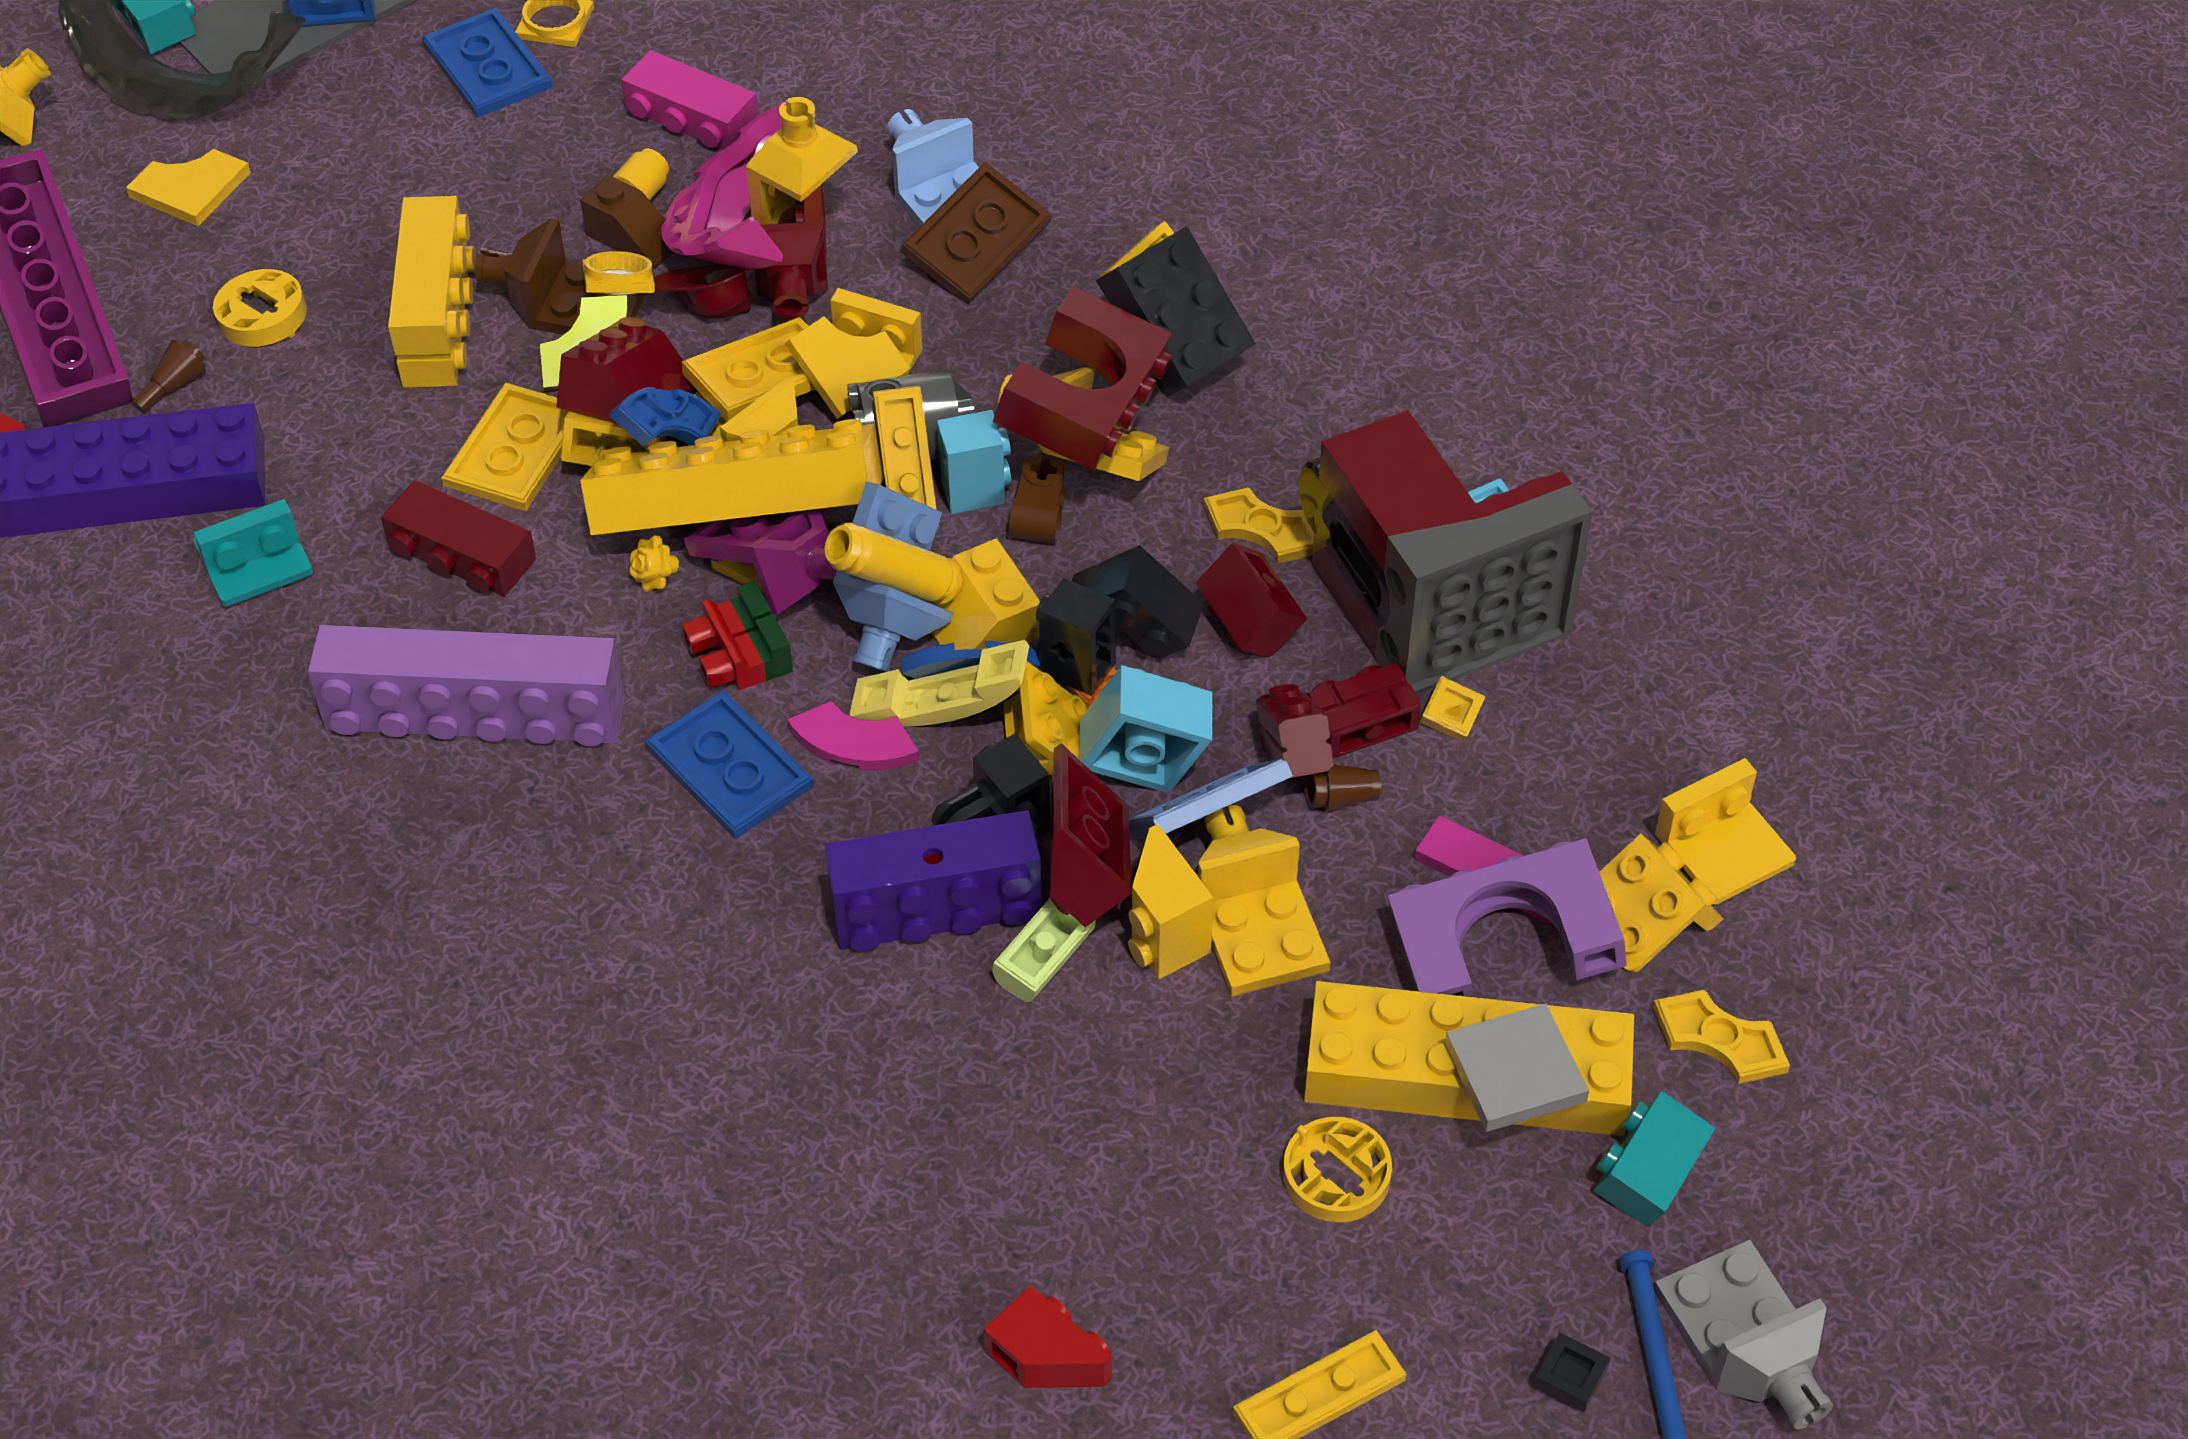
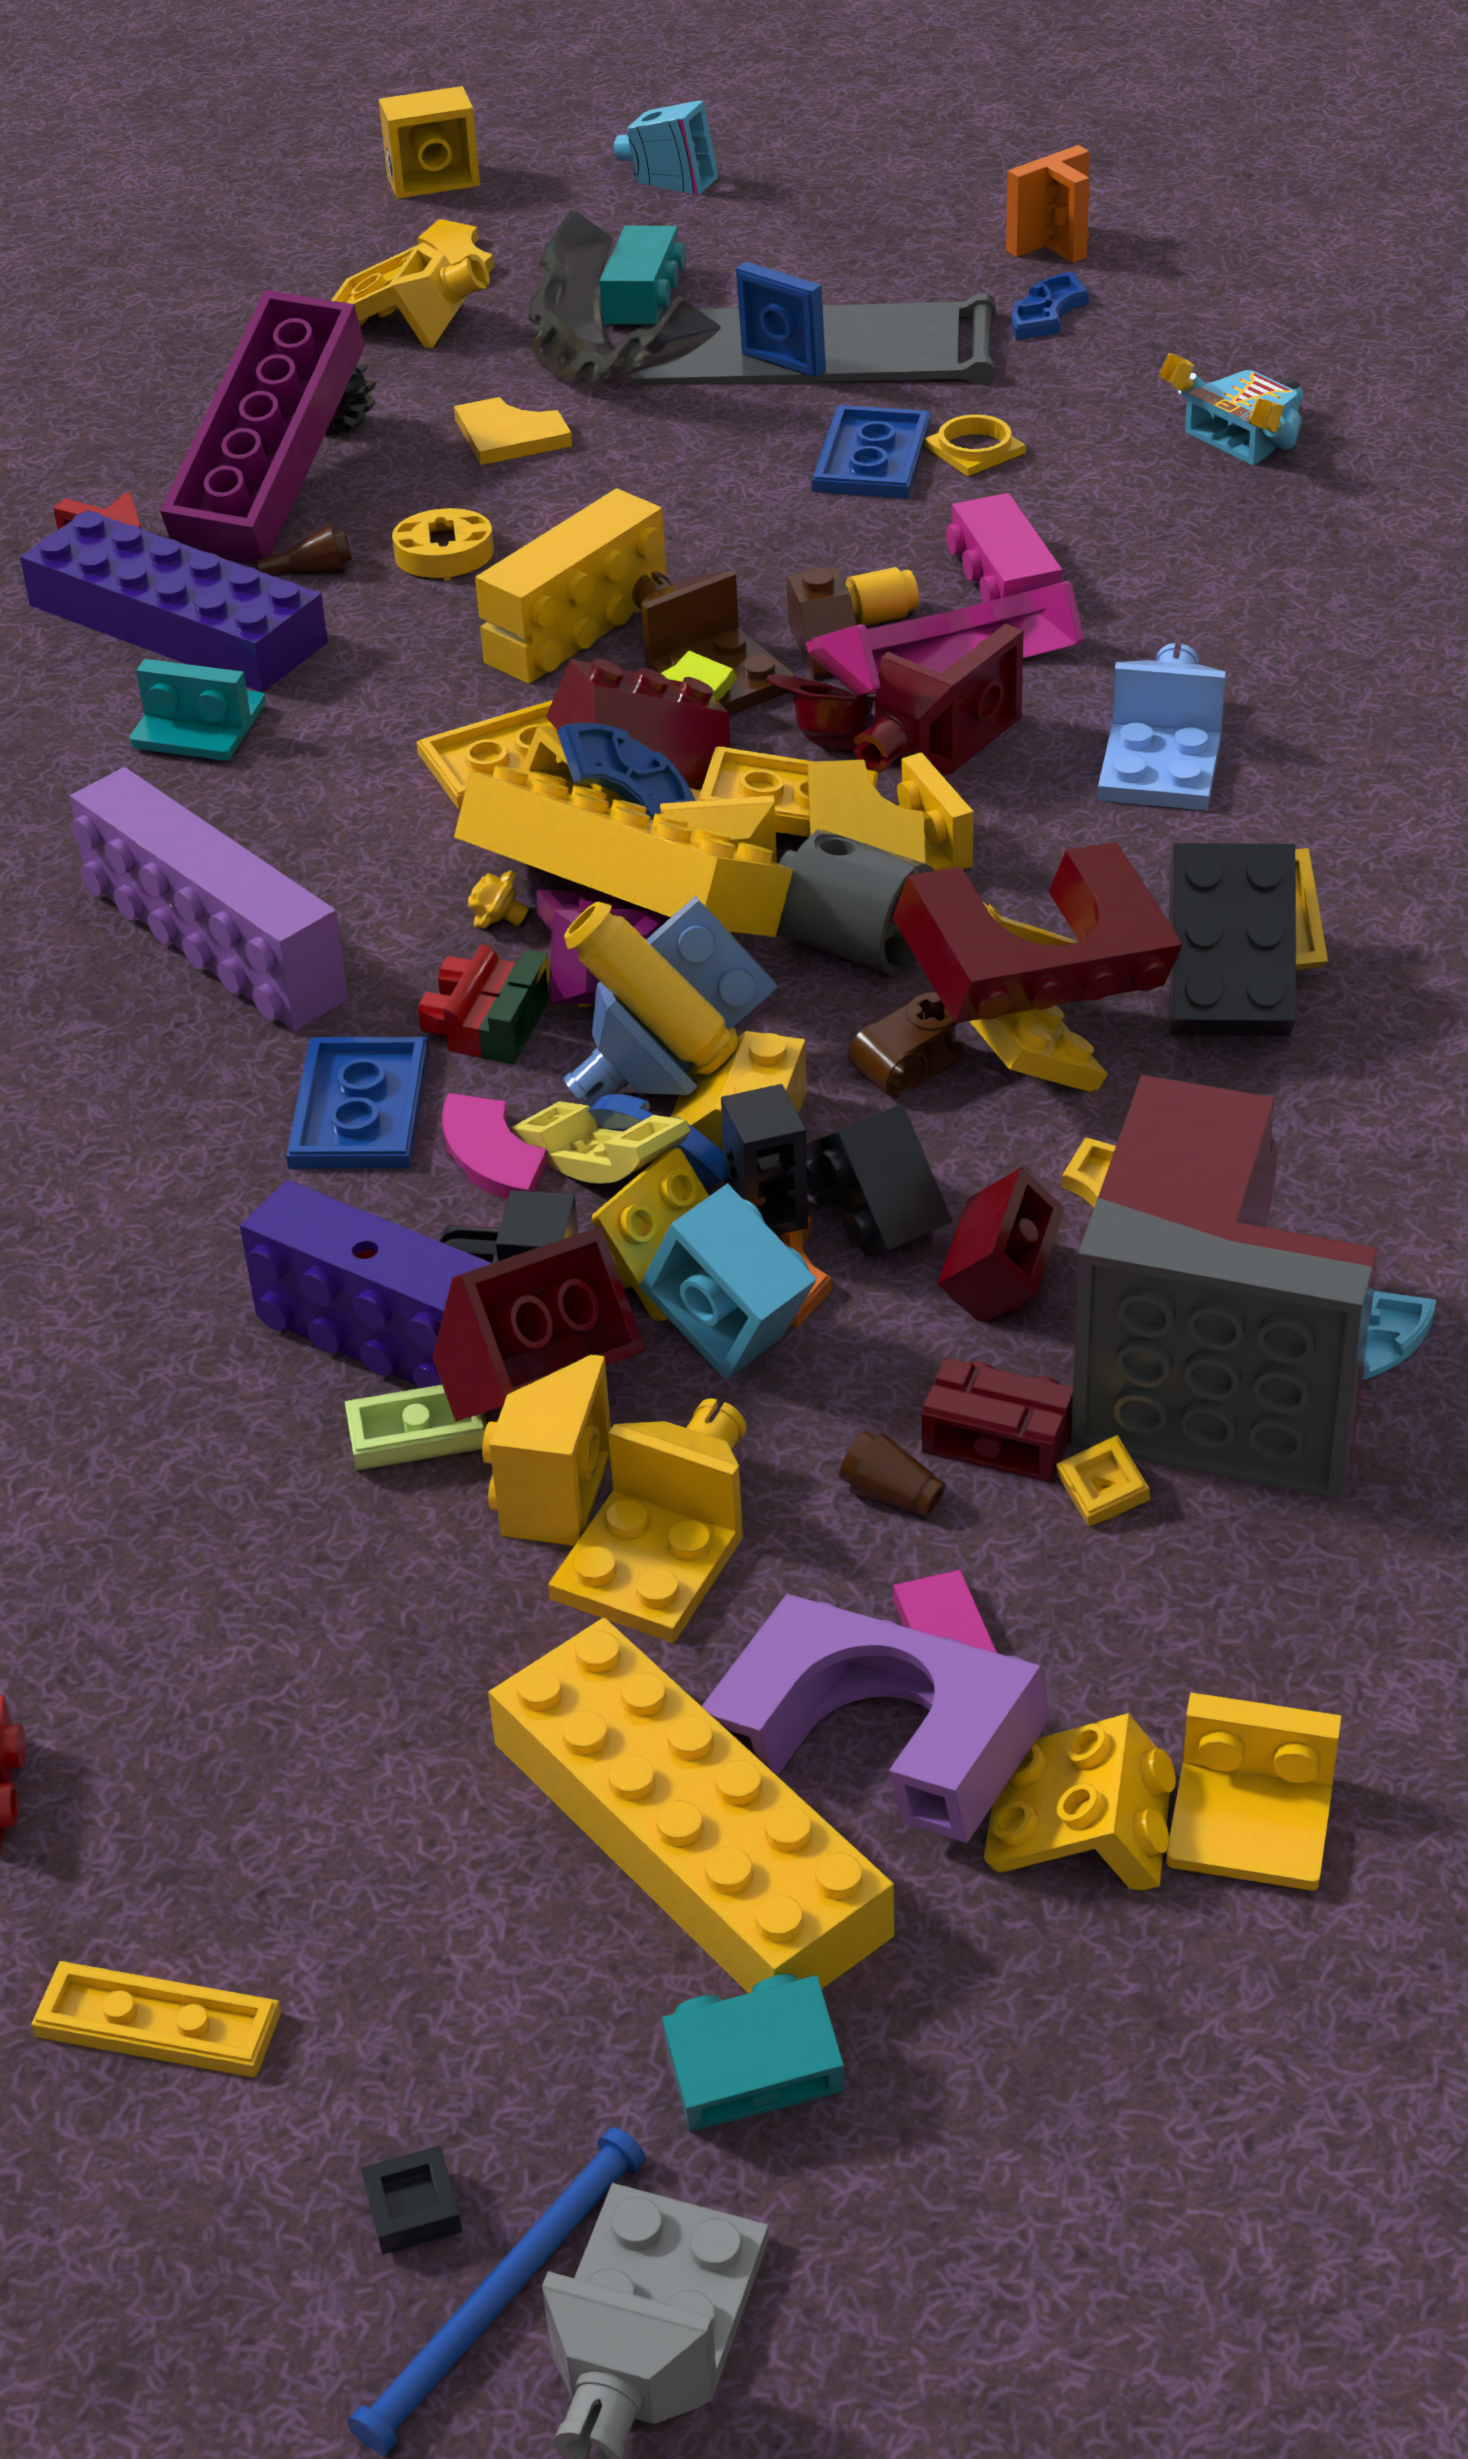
camera: 45 degrees right, 10 degrees down
dark red brick [381,480,537,597] -> none
yellow piece [582,251,655,295] -> none
yellow plate [746,97,858,225] -> none
yellow tile [873,385,939,526] -> none
reddish brown tile [900,162,1052,304] -> none
medium azure brick [937,410,1012,514] -> none
medium blue tile [1129,759,1293,840] -> none
dark red brick [1256,684,1334,778] -> none
yellow piece [1283,1117,1392,1222] -> none
light grey tile [1445,1003,1589,1132] -> none
yellow tile [1652,990,1790,1084] -> none

